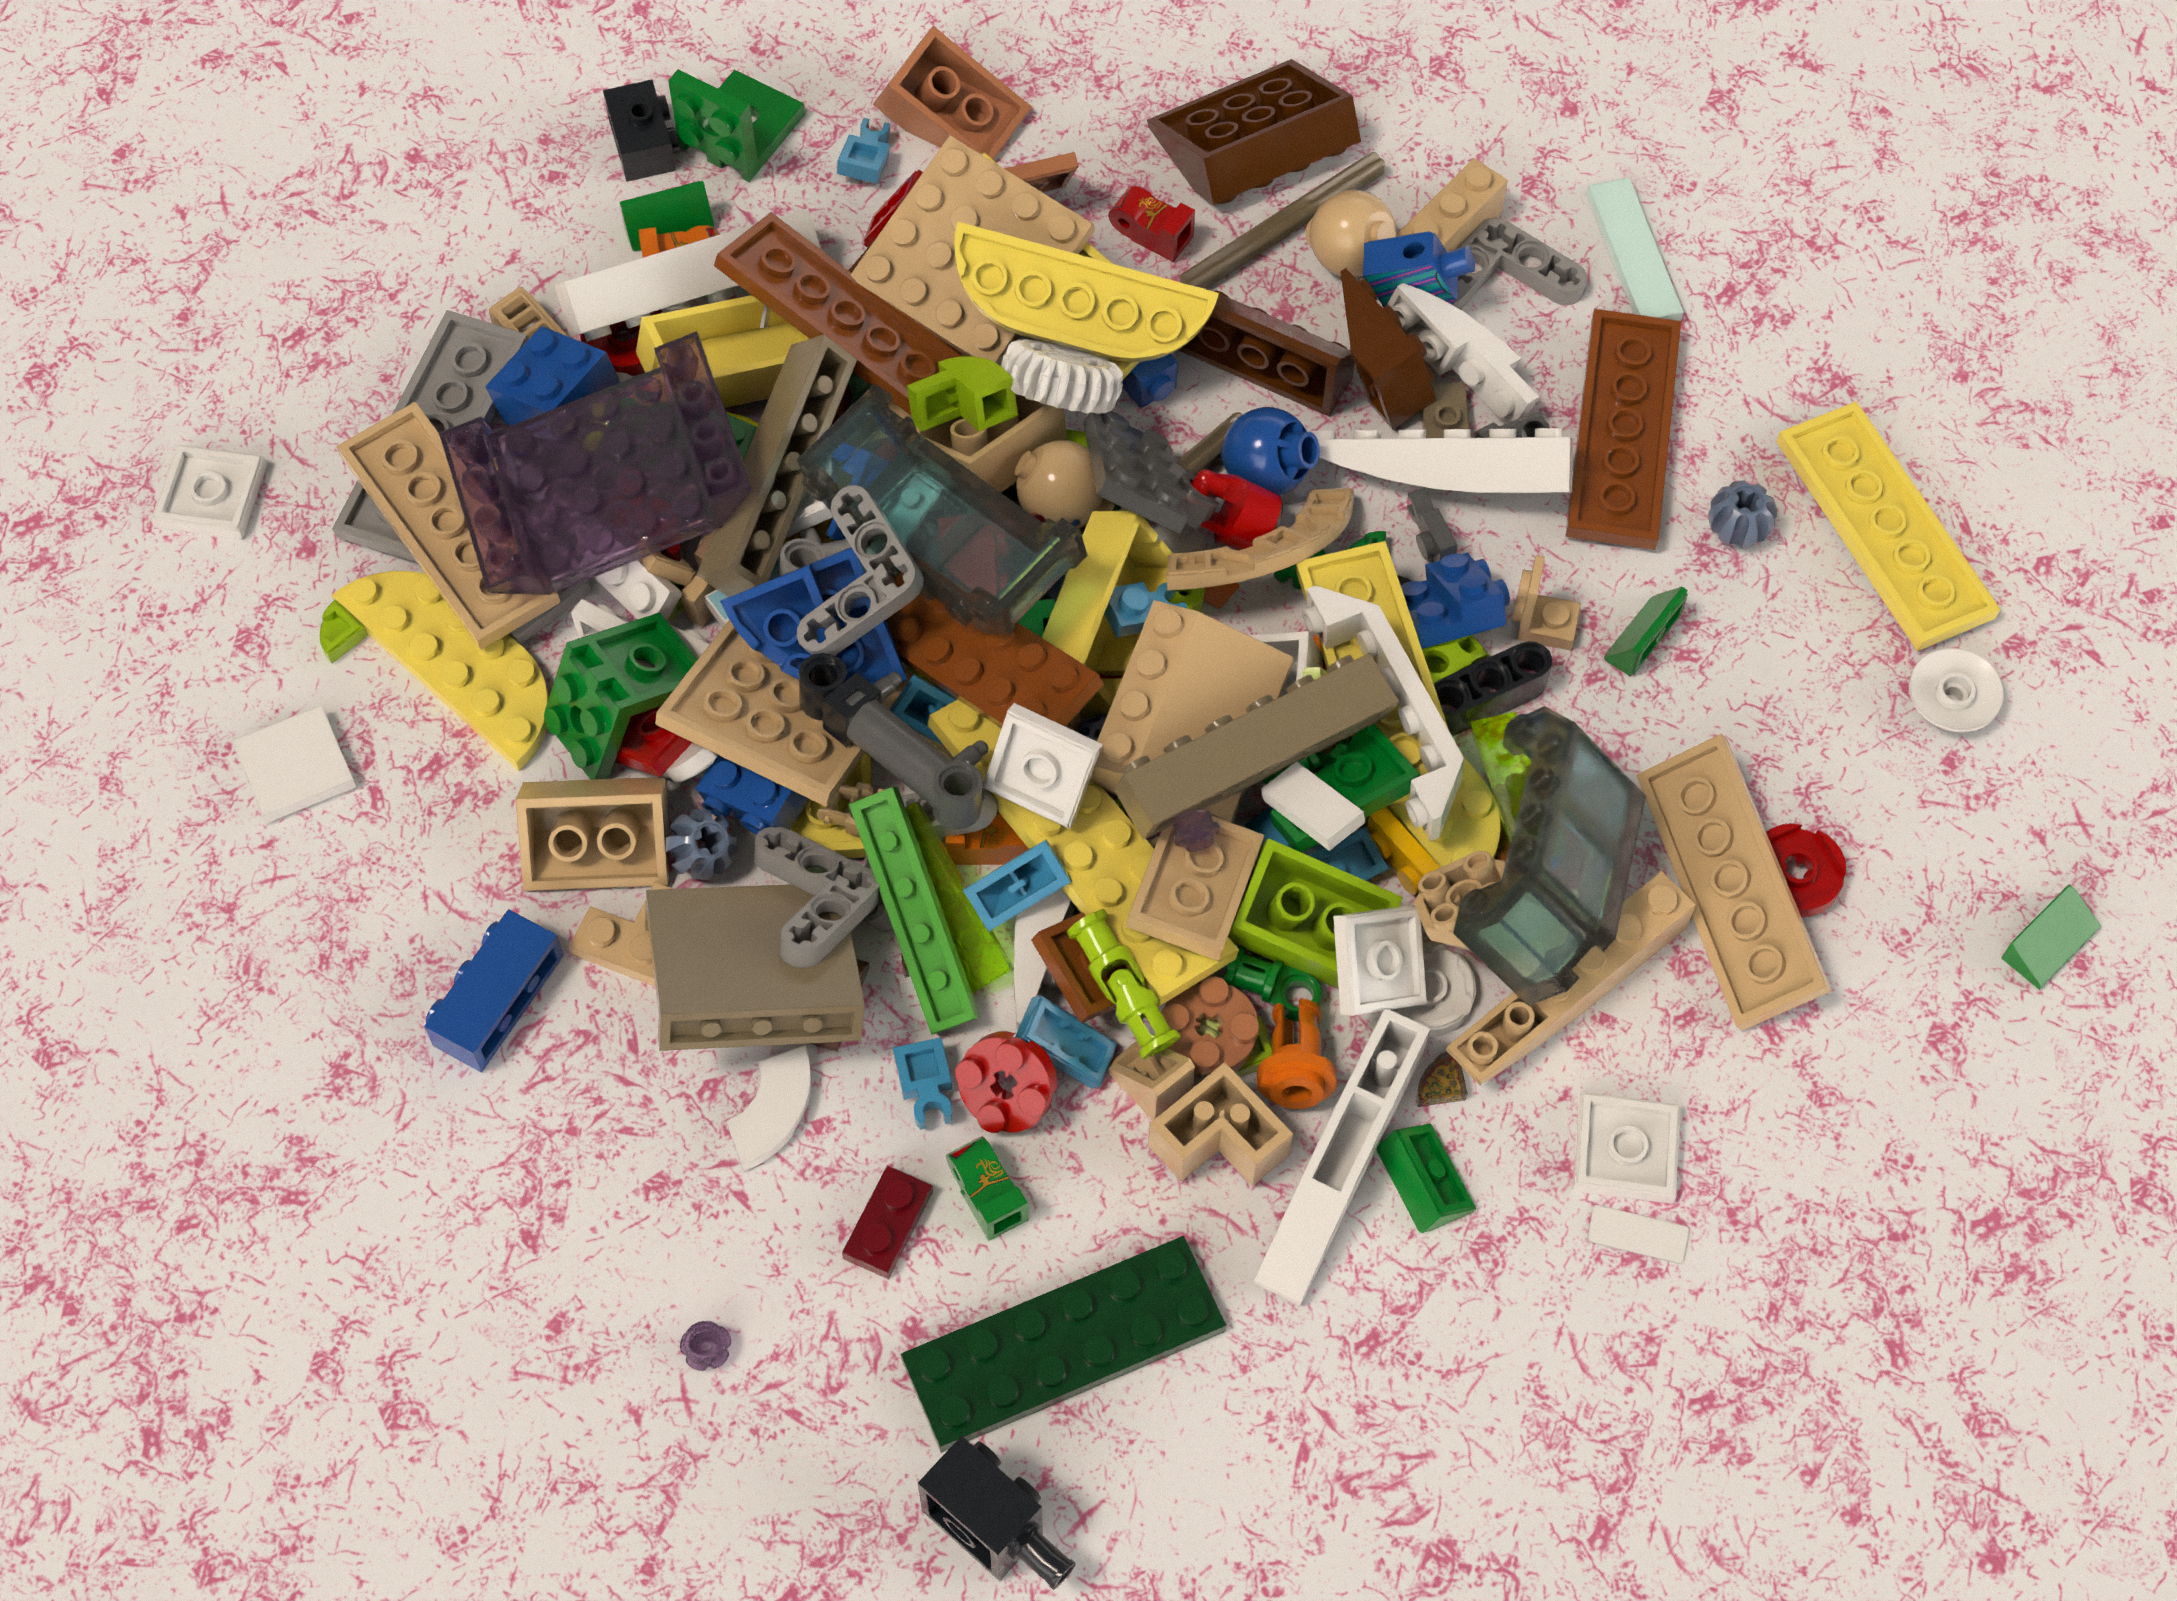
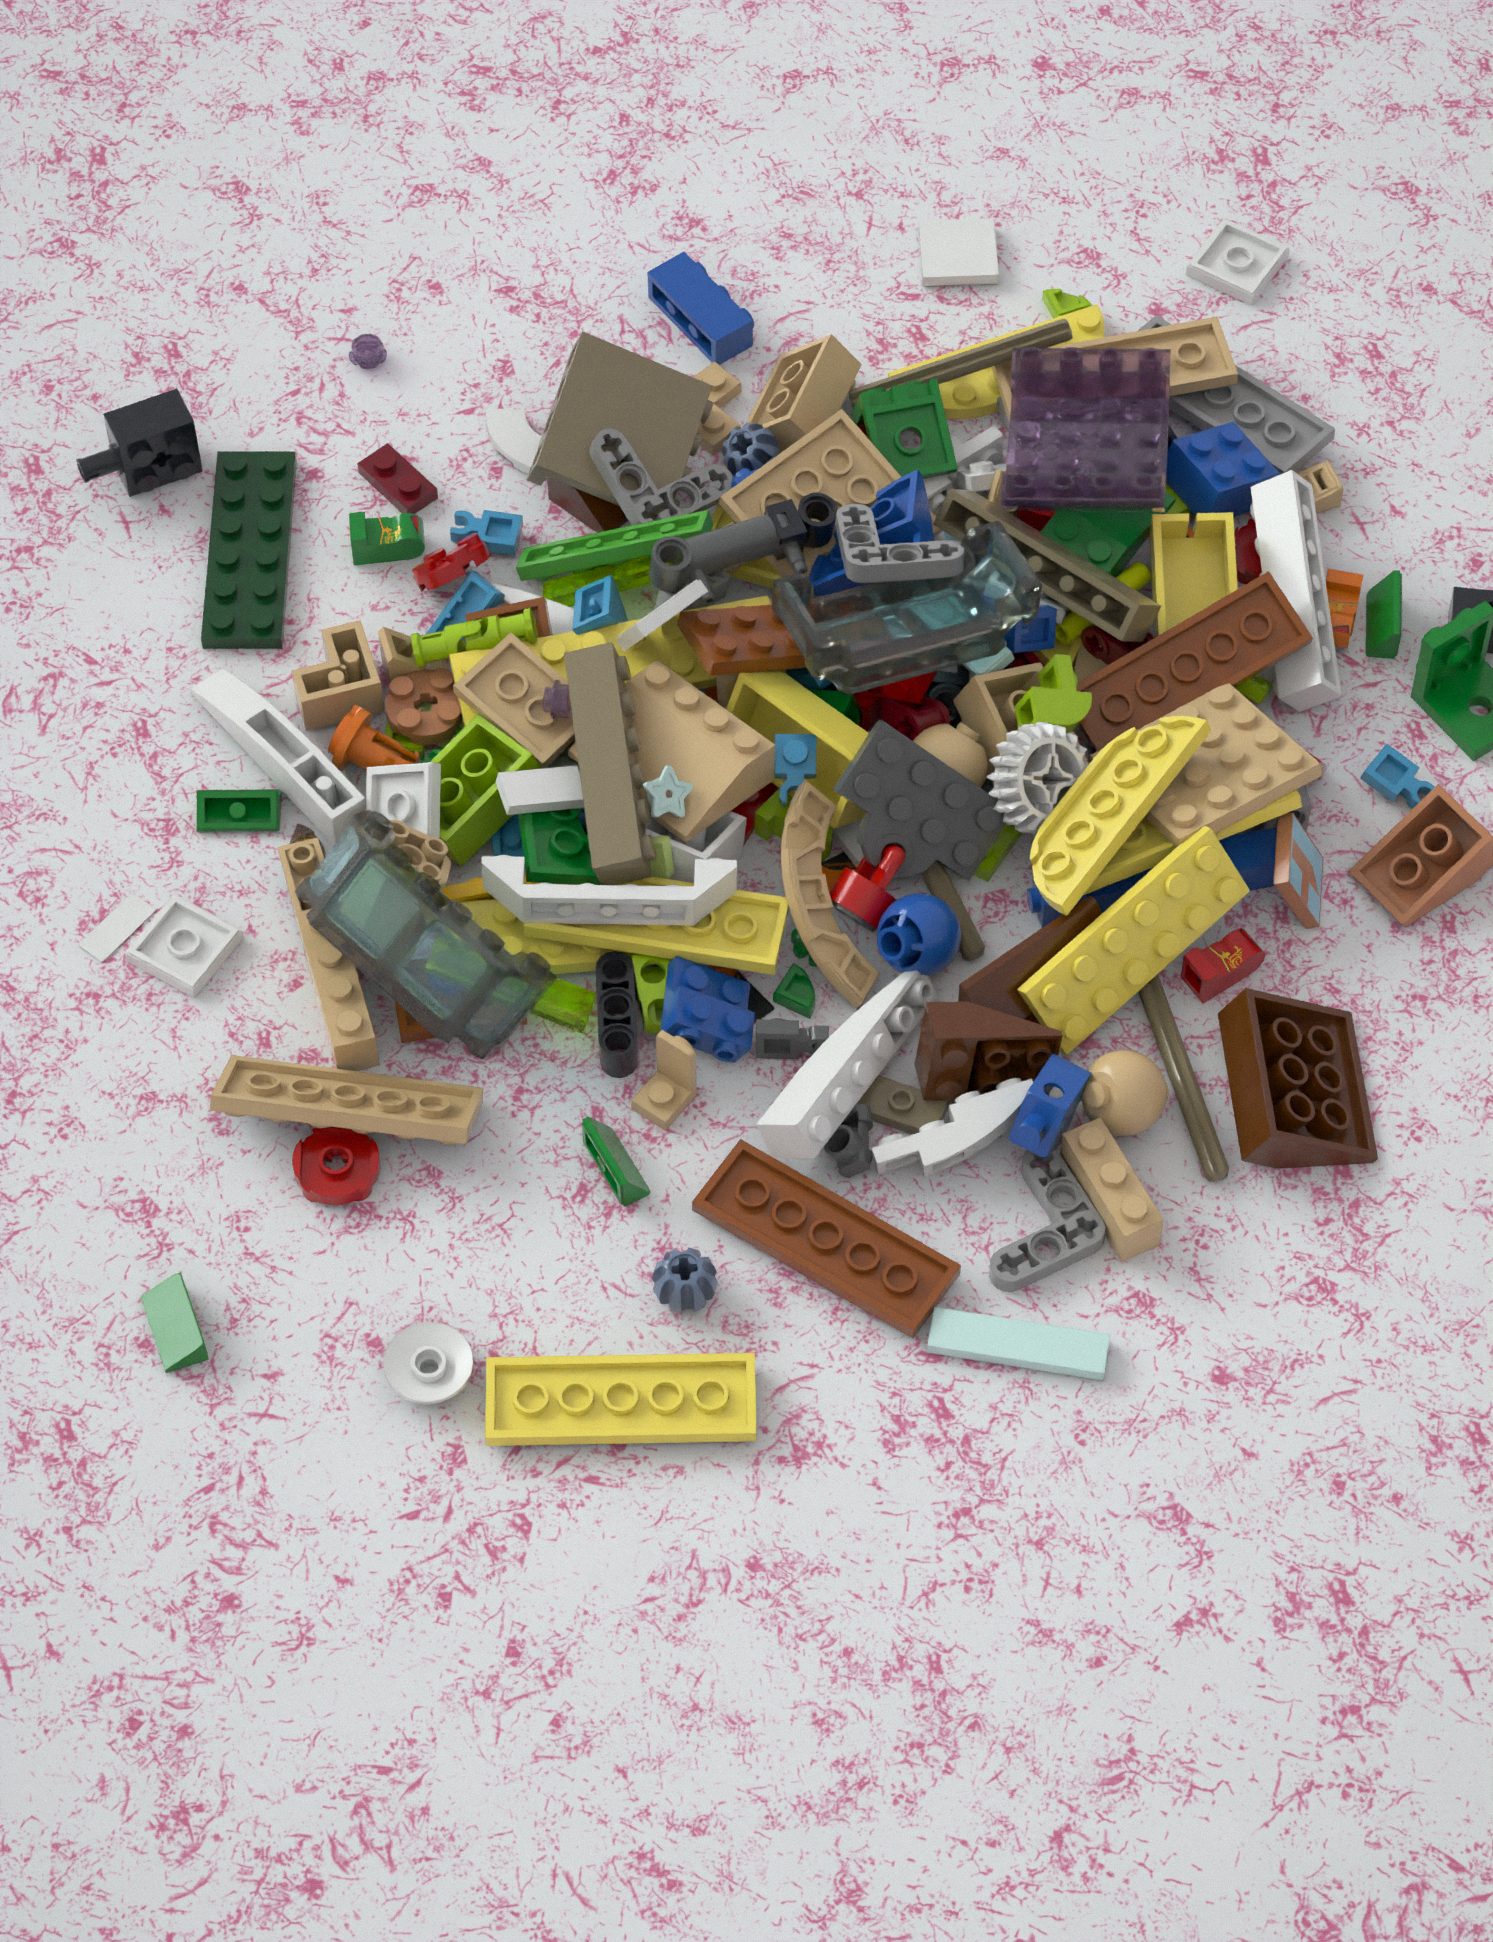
camera: 115 degrees right, 5 degrees down
none -> light aqua plate [643,765,693,818]
none -> dark tan axle [849,319,1073,408]
none -> light yellow plate [1017,826,1250,1055]

